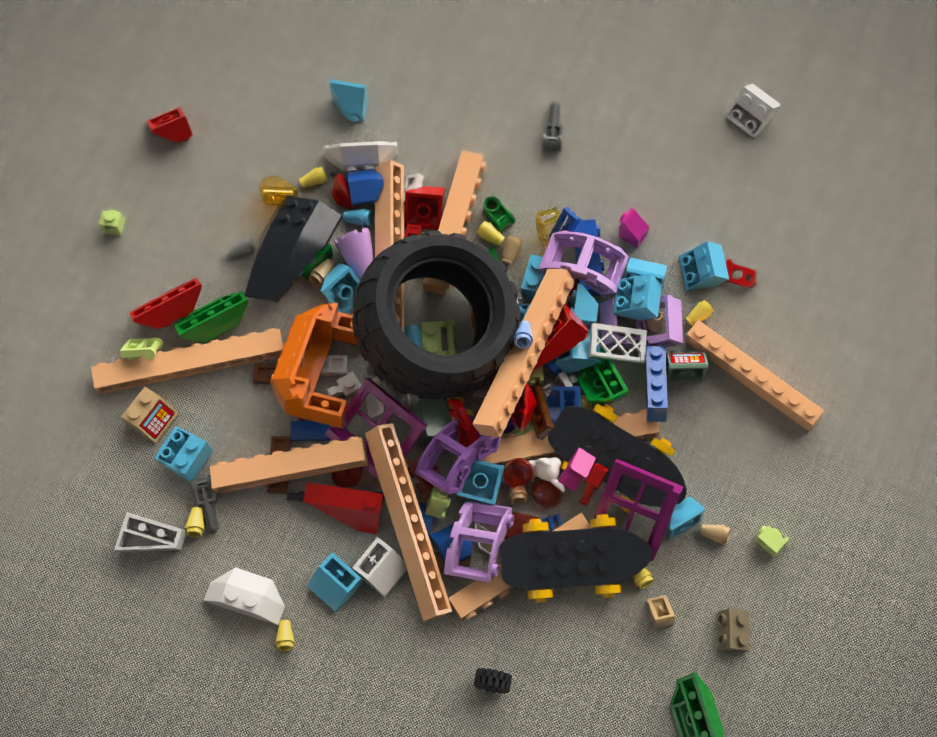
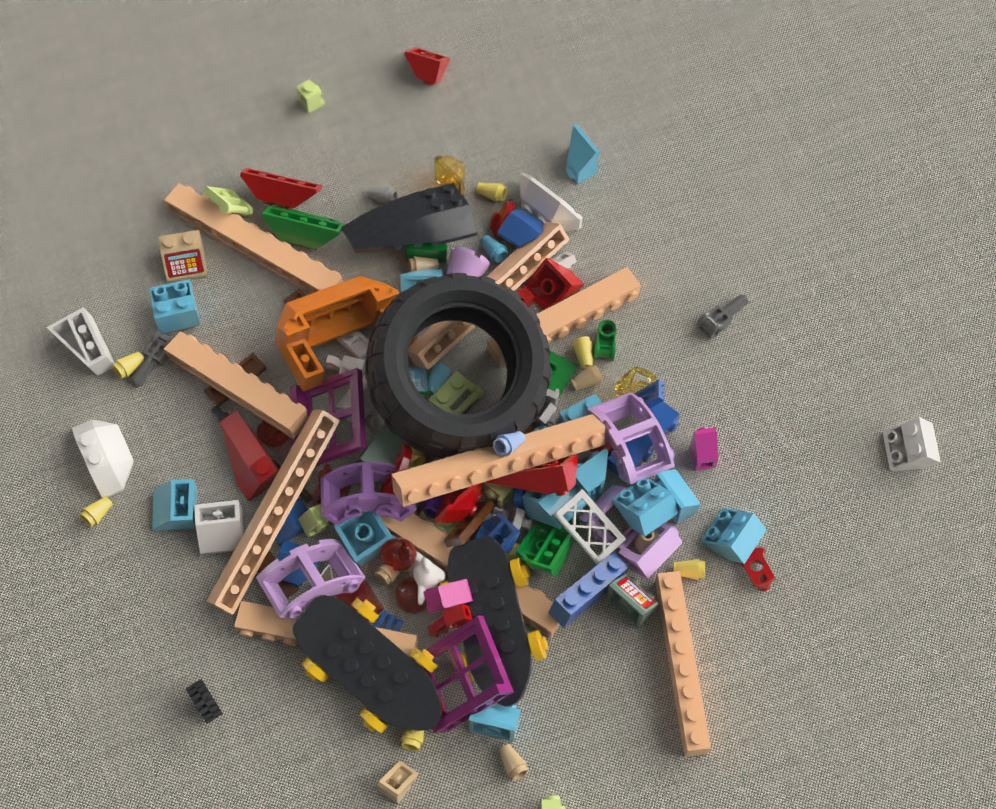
camera: 40 degrees right, 5 degrees down
blue tile [291,421,330,442] -> none

